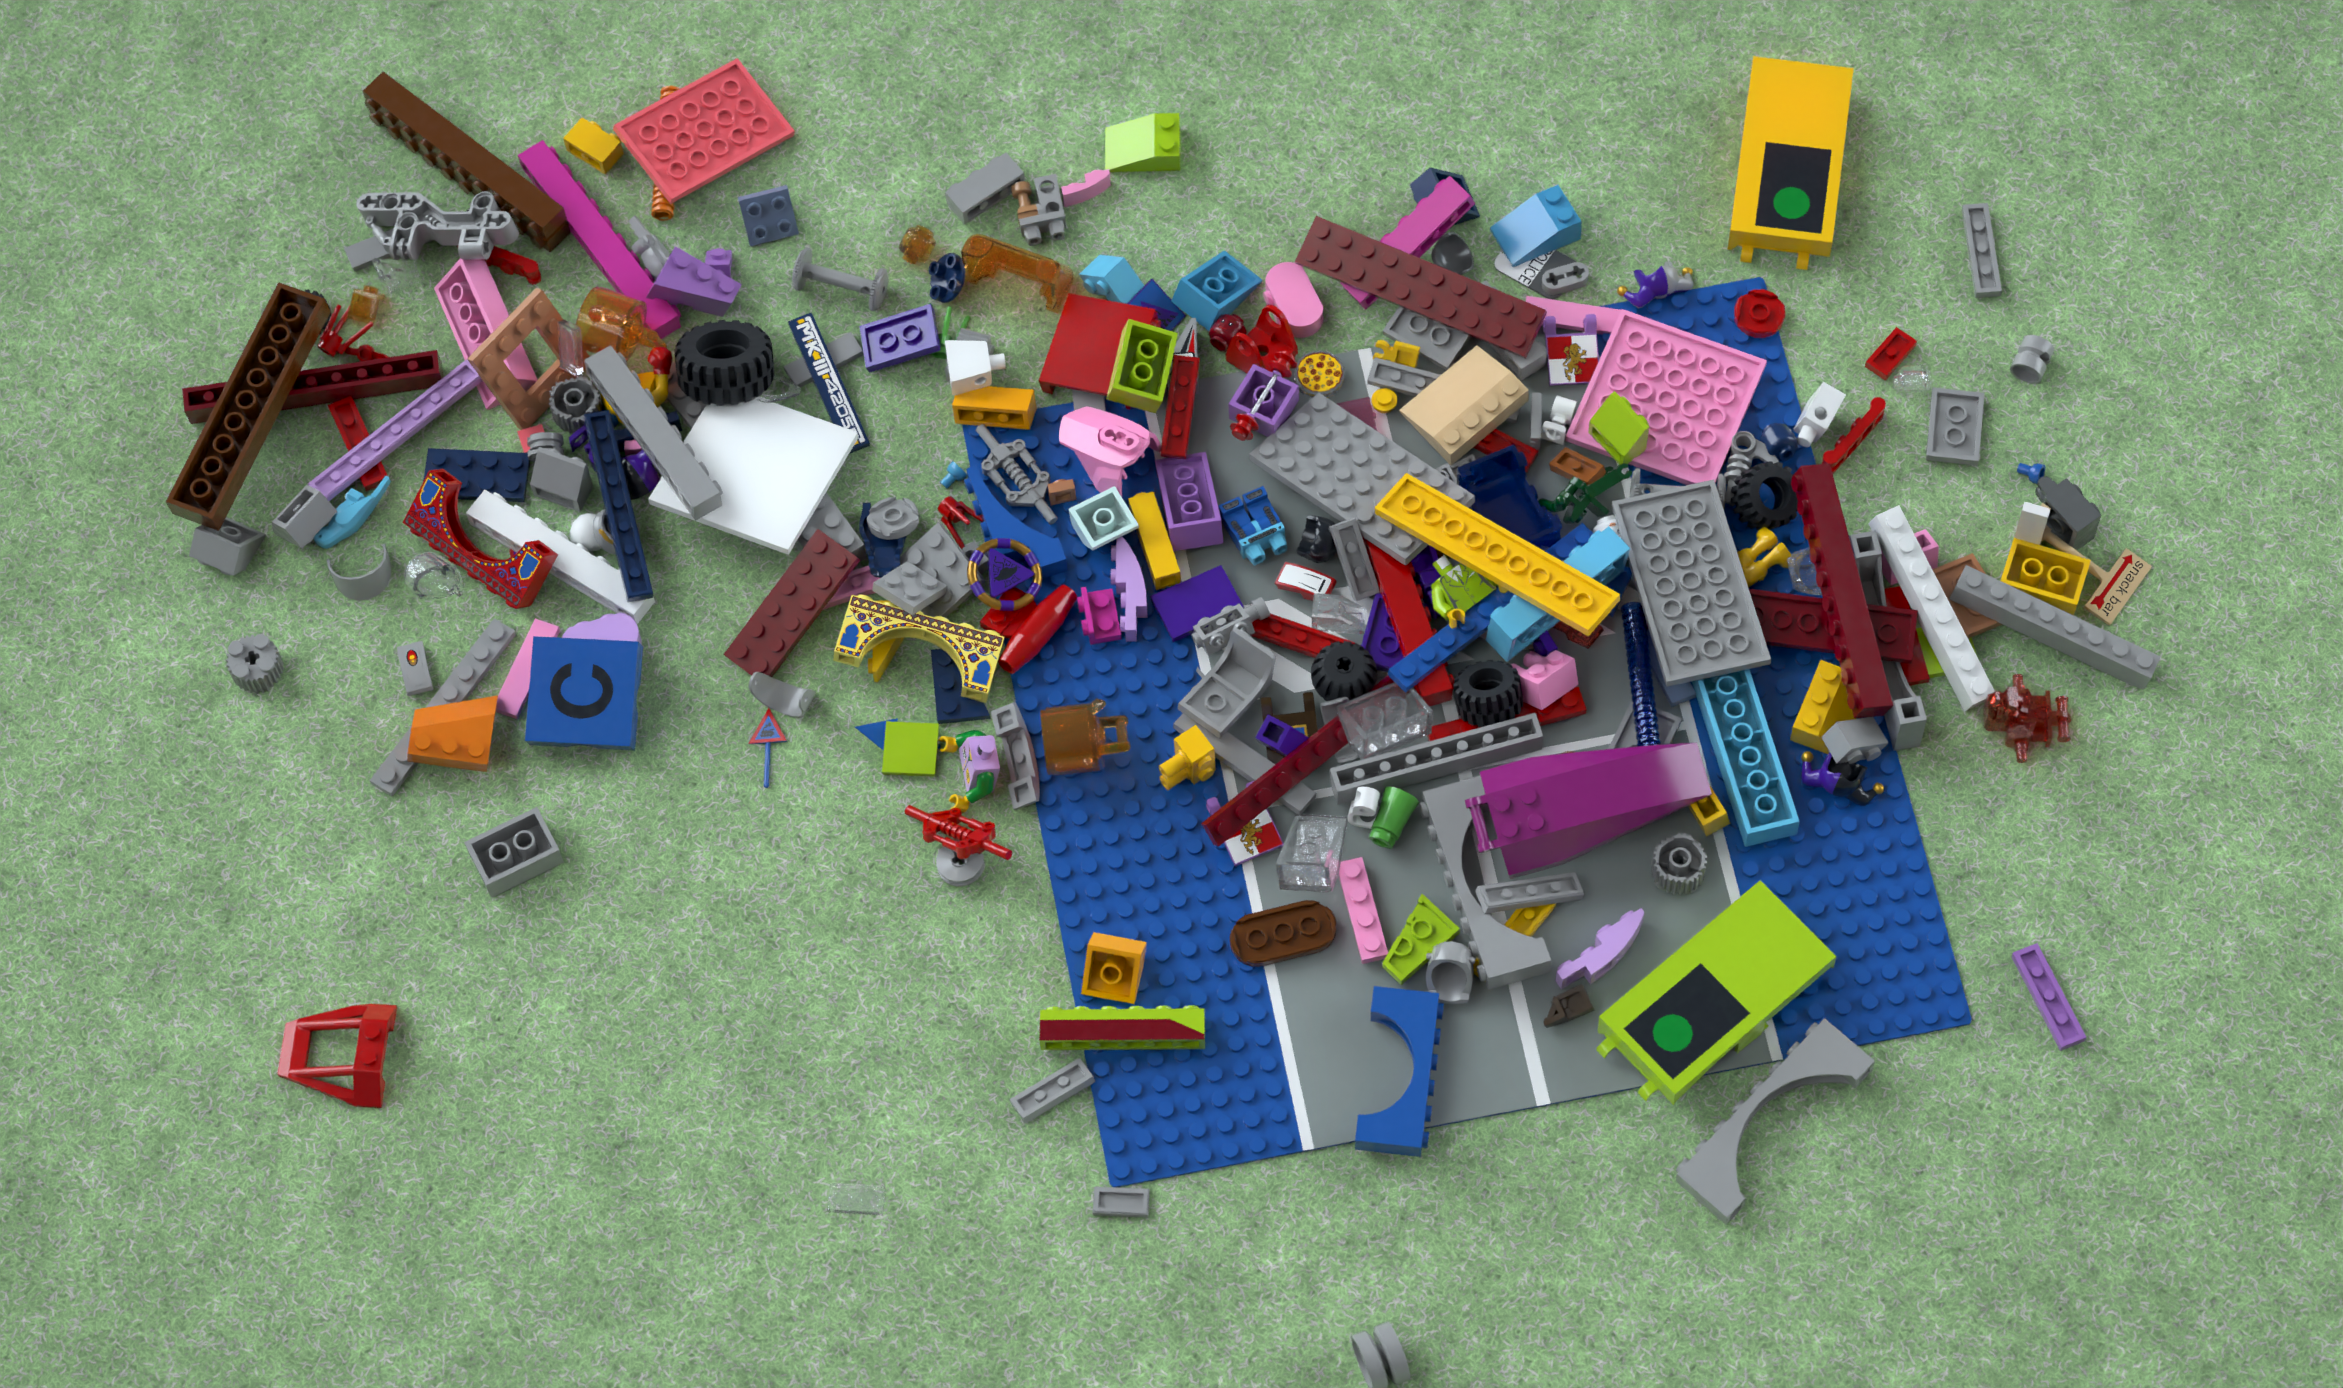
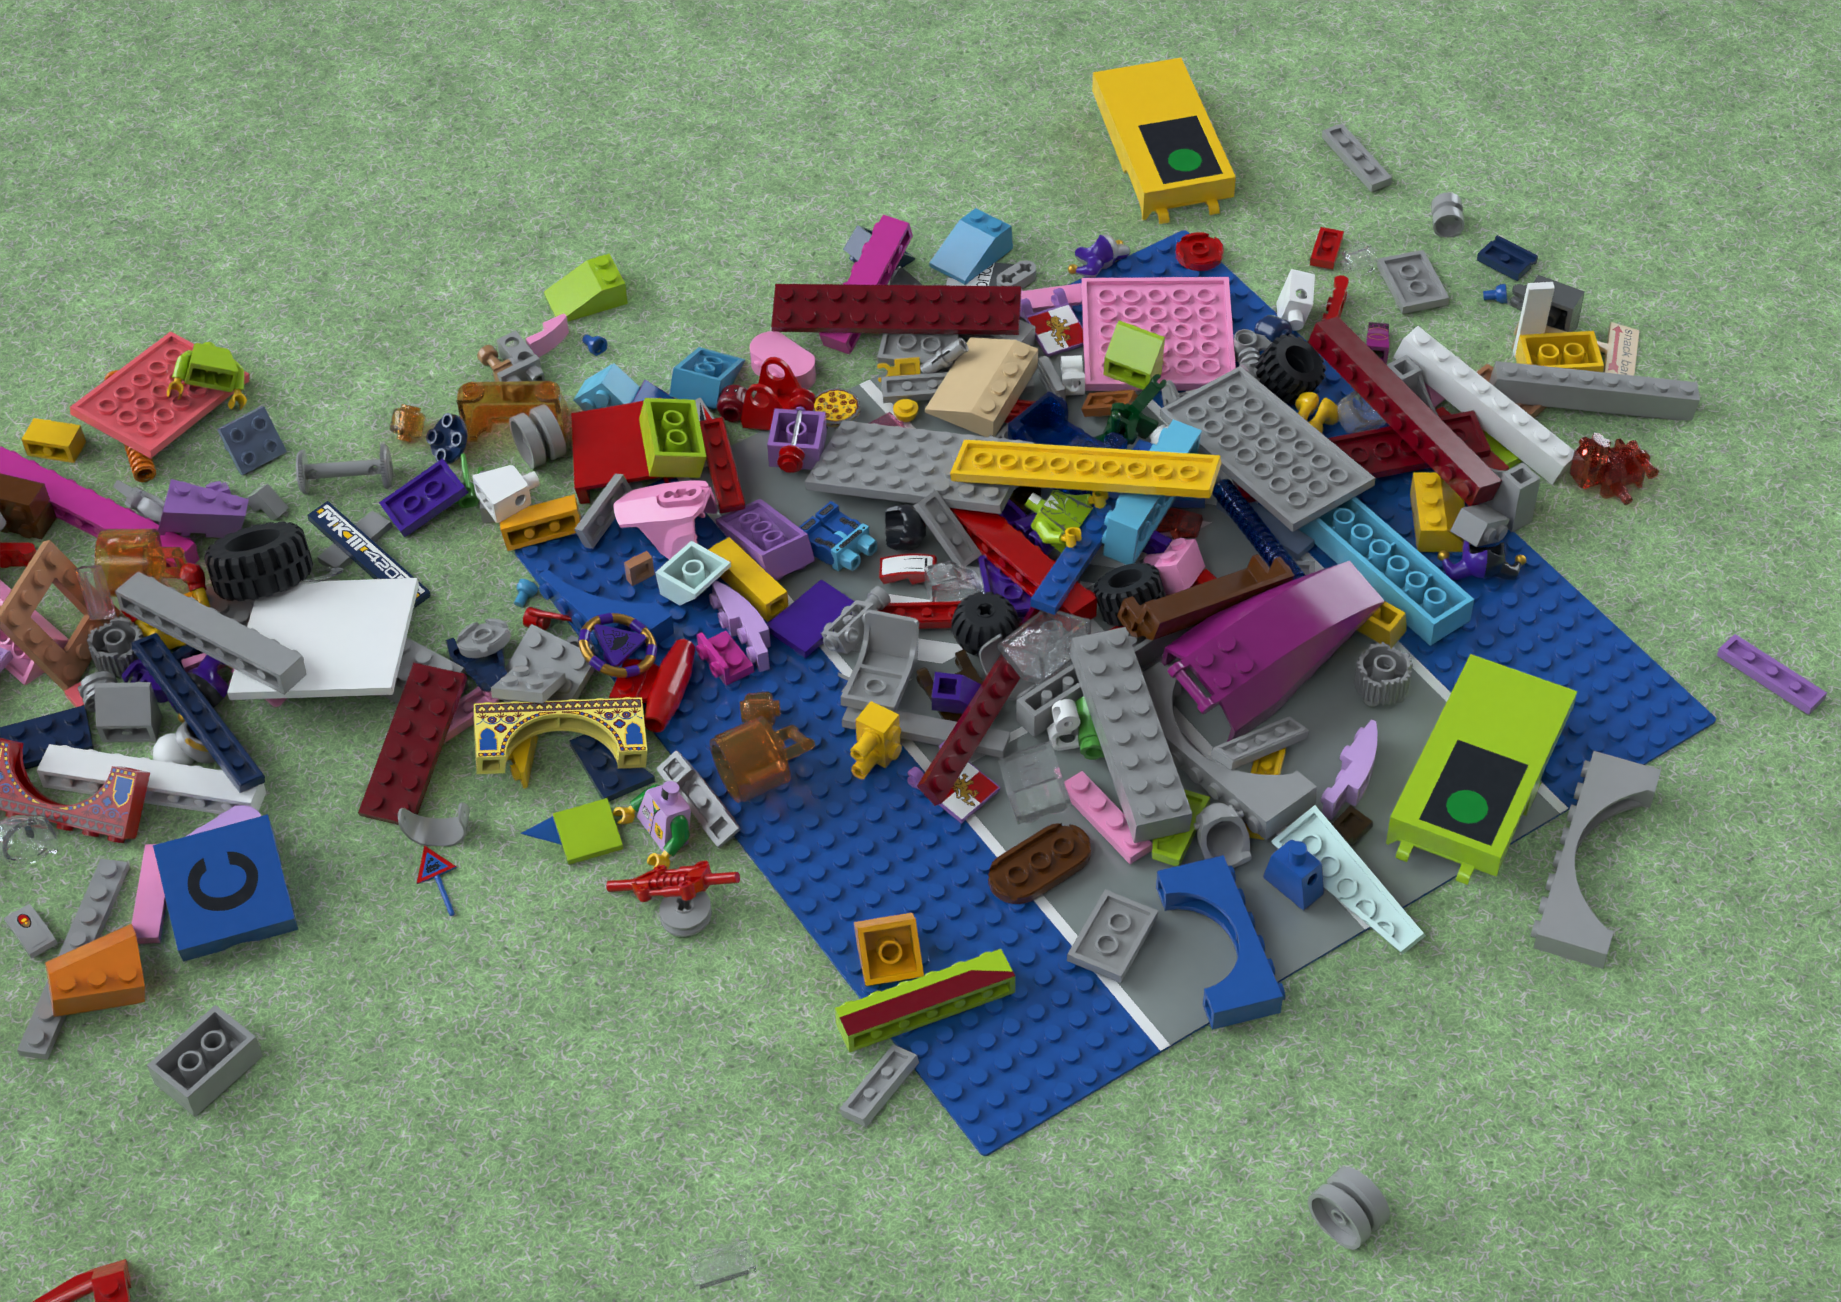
camera: 25 degrees left, 15 degrees down
light grey brick [945,152,1025,225] -> none
light grey bar [976,424,1058,524] -> none
light grey tile [1093,1187,1150,1218] -> none
none -> lime torso [167,342,247,410]
none -> light grey piece [246,483,289,520]
none -> light grey wheel [509,404,567,469]
none -> light grey plate [574,473,632,549]
none -> blue piece [582,335,608,356]
none -> clear orange head [740,692,781,729]
none -> light grey pin [920,338,969,374]
none -> light grey plate [1067,889,1158,983]
none -> light grey brick [1070,627,1192,843]
none -> reddish brown panel [1117,554,1294,640]
none -> blue torso [1263,840,1324,911]
none -> light aqua wing [1271,805,1426,954]
none -> magenta leg [1366,322,1389,365]
none -> dark blue plate [1477,235,1538,281]

